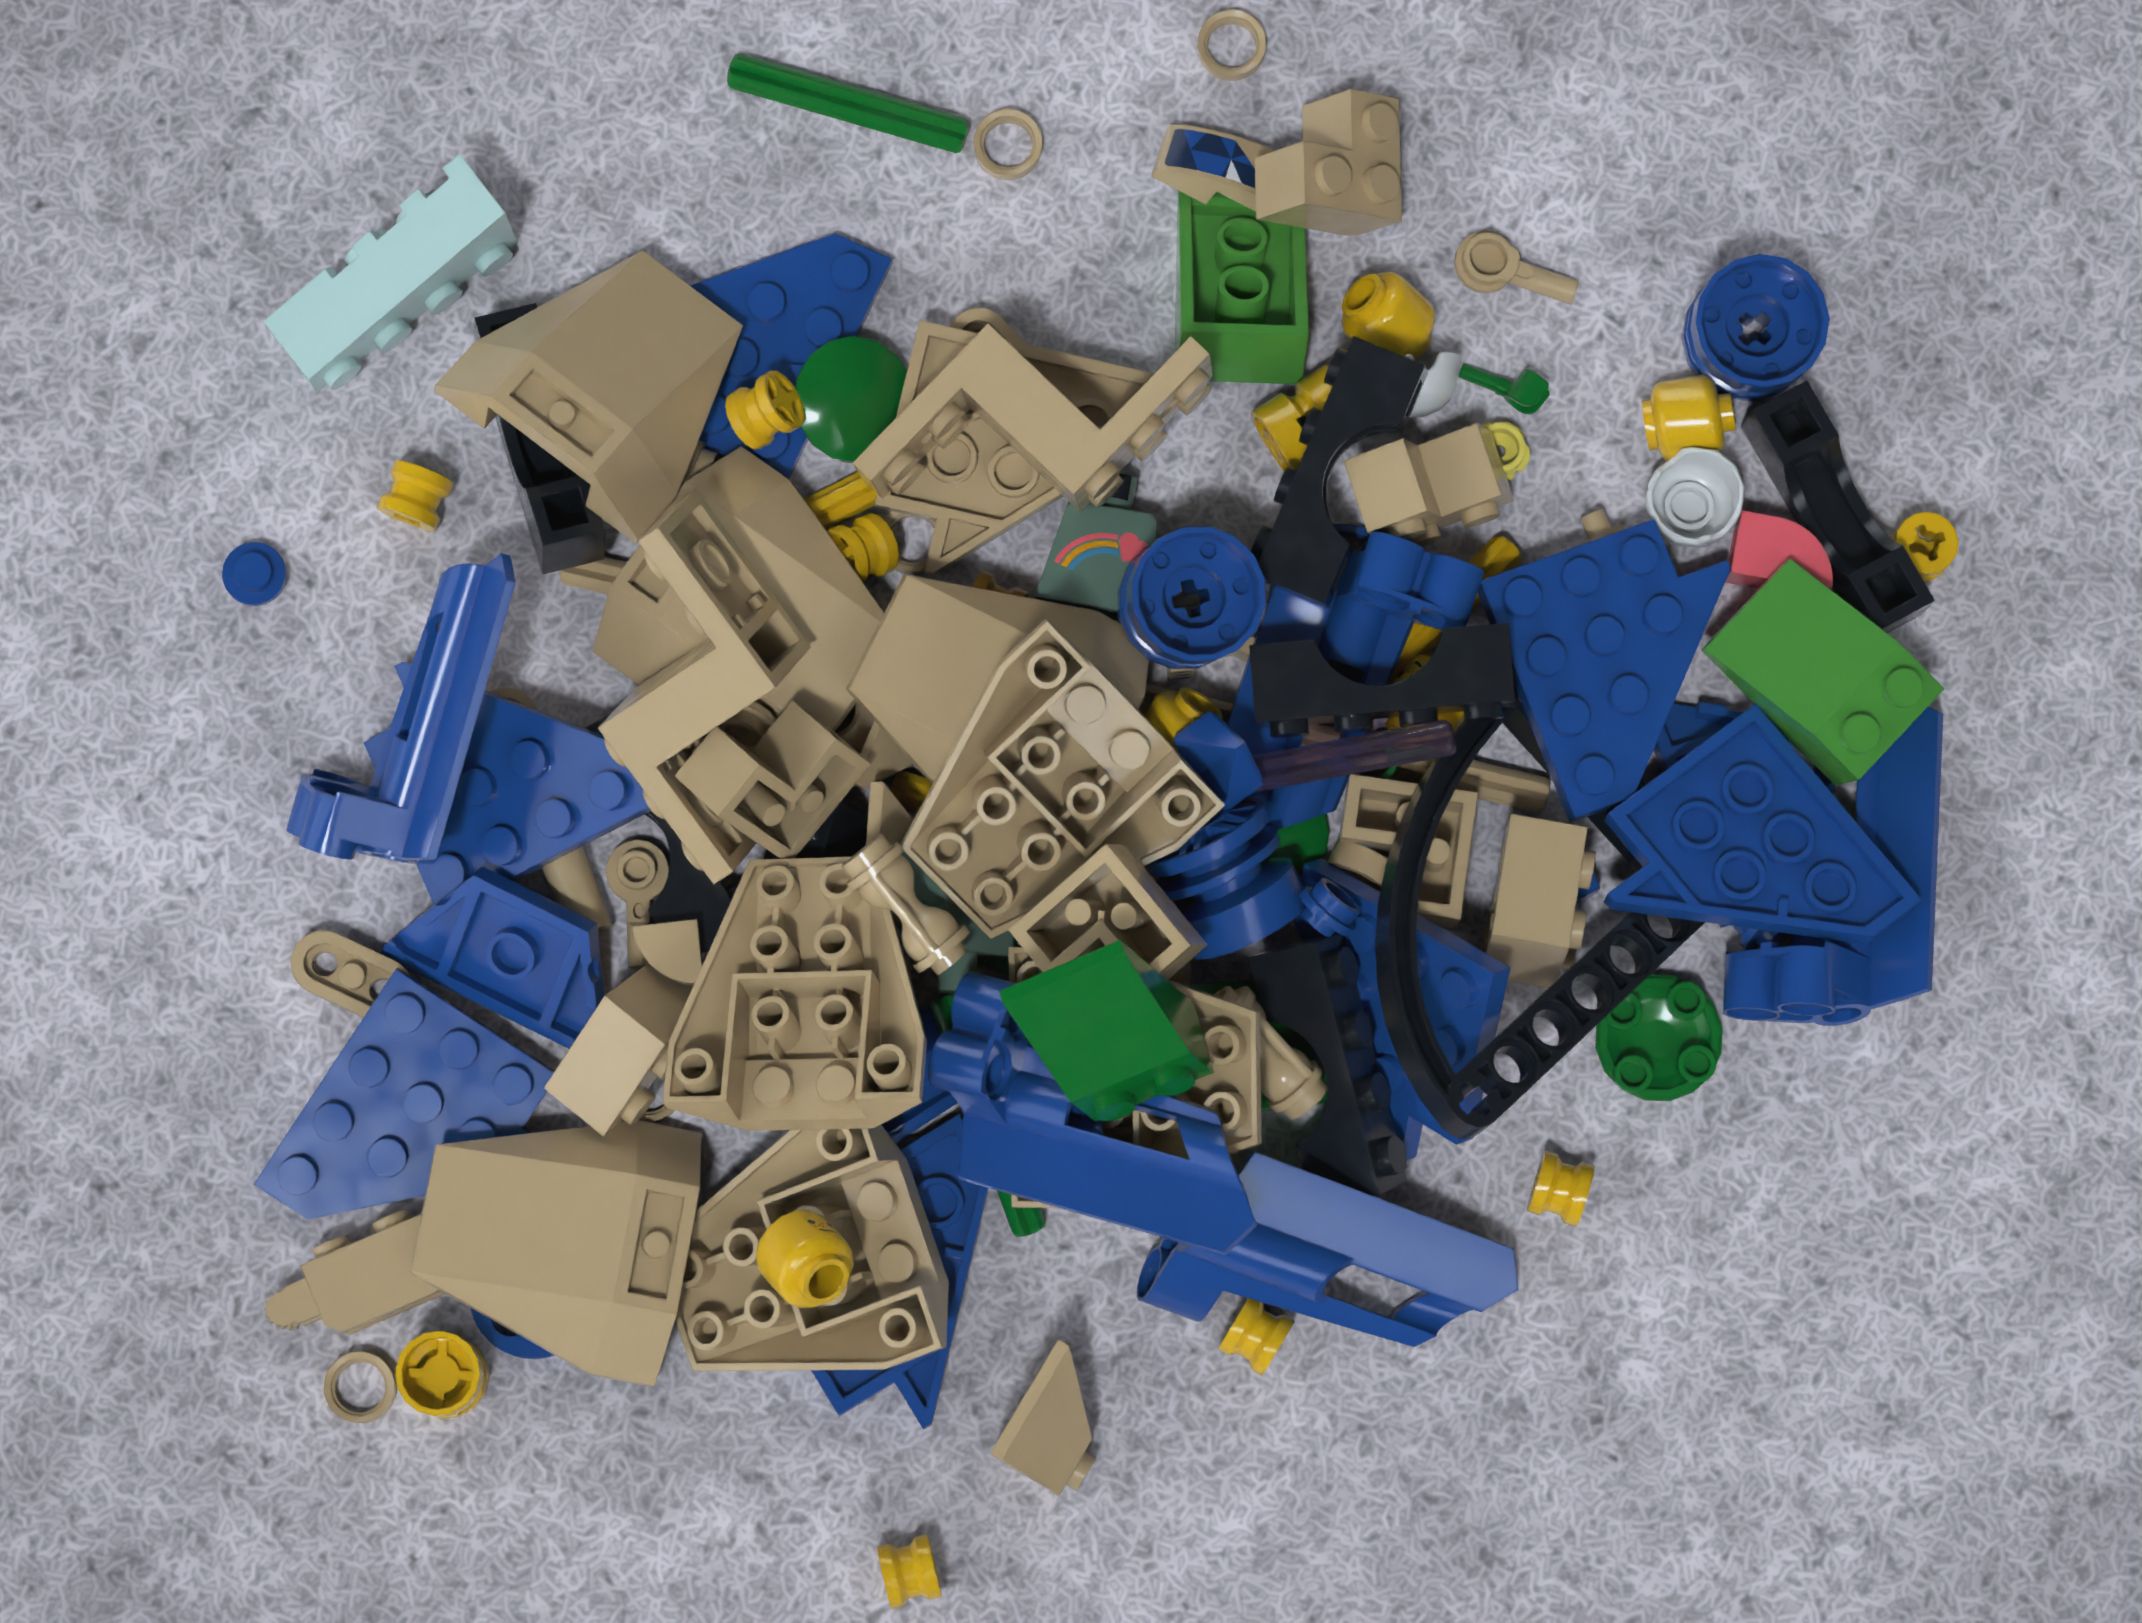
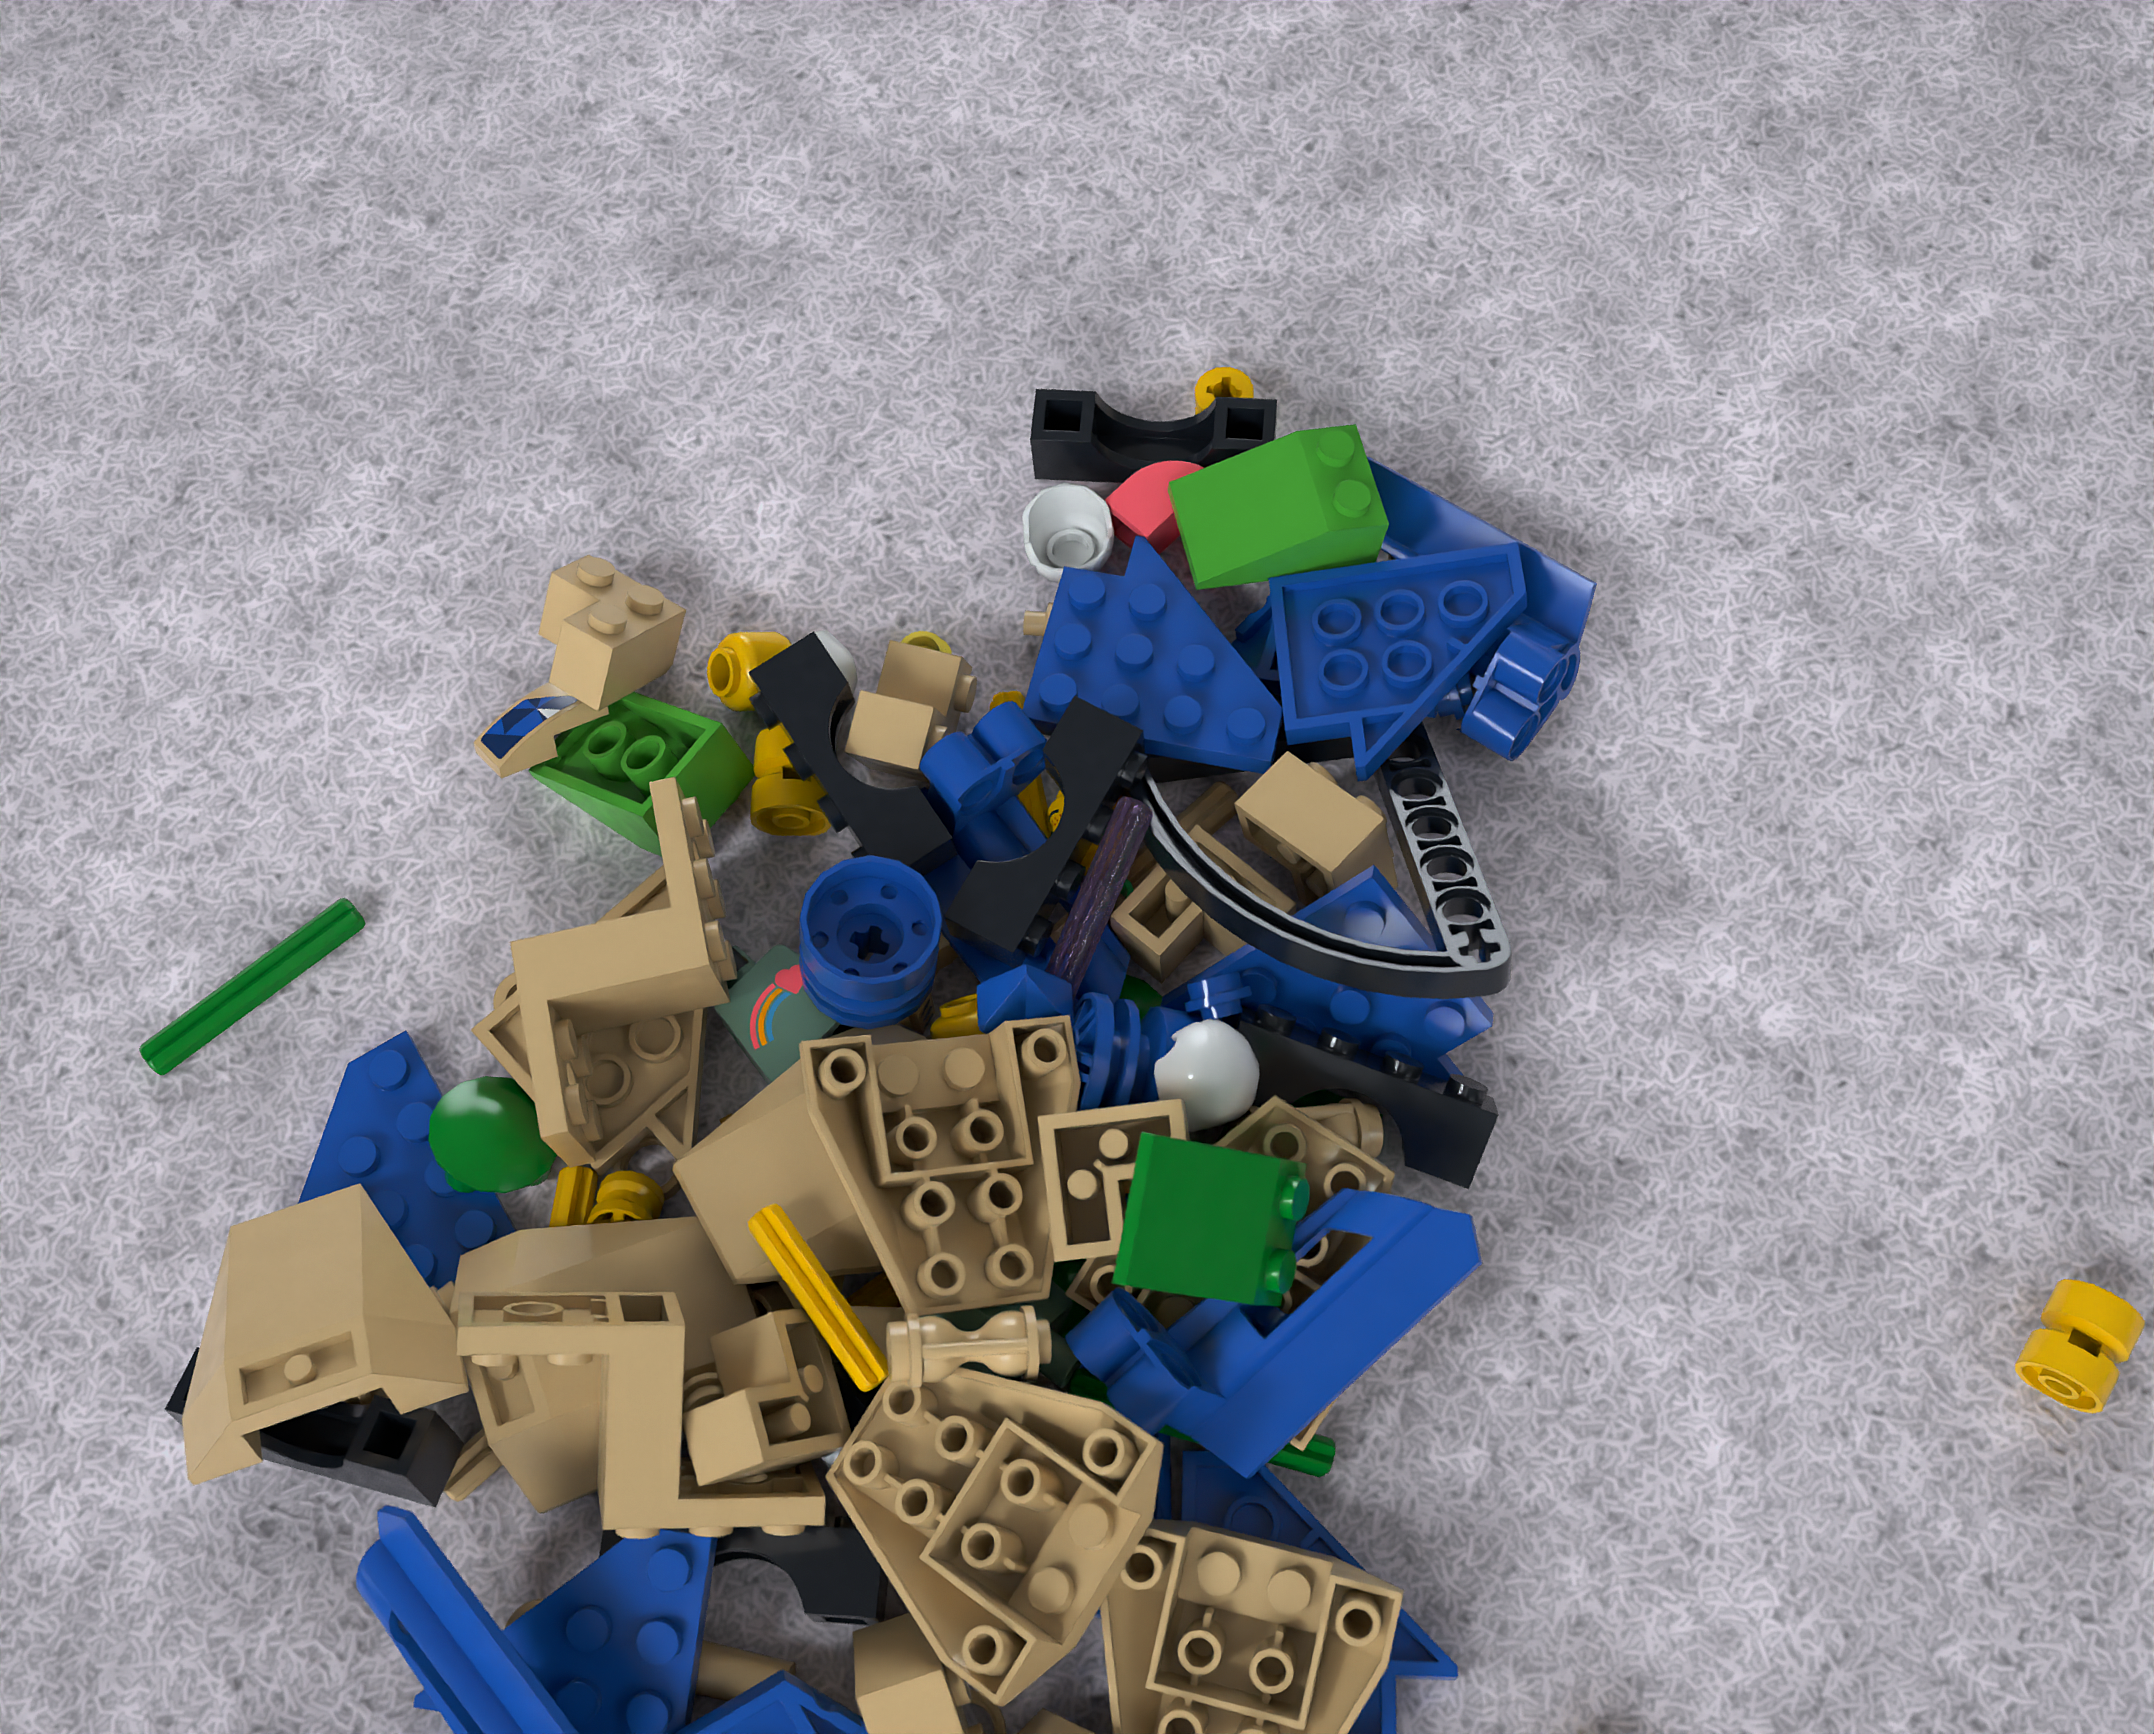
camera: 50 degrees left, 15 degrees down
light aqua wedge [264,154,518,392] -> none
yellow wheel [376,460,454,532] -> none
tan plate [605,840,669,969] -> none
tan tile [632,919,703,986] -> none
yellow wheel [725,371,805,449] -> none
yellow head [756,1210,854,1308] -> none
tan piece [974,109,1042,180] -> none
tan slope [991,1339,1097,1496] -> none
blue panel [1137,1151,1518,1347] -> none
tan piece [1197,9,1266,81] -> none
yellow wheel [1218,1298,1295,1376] -> none
tan piece [1327,841,1387,892] -> none
tan plate [1454,231,1579,305] -> none
green hand [1458,363,1550,415] -> none
yellow wheel [1527,1150,1595,1227] -> none
green dish [1595,975,1723,1101] -> none
yellow head [1641,375,1737,461] -> none
blue wheel [1681,254,1830,402] -> none
none -> yellow axle [748,1203,889,1392]
none -> white hair [1154,1019,1259,1132]

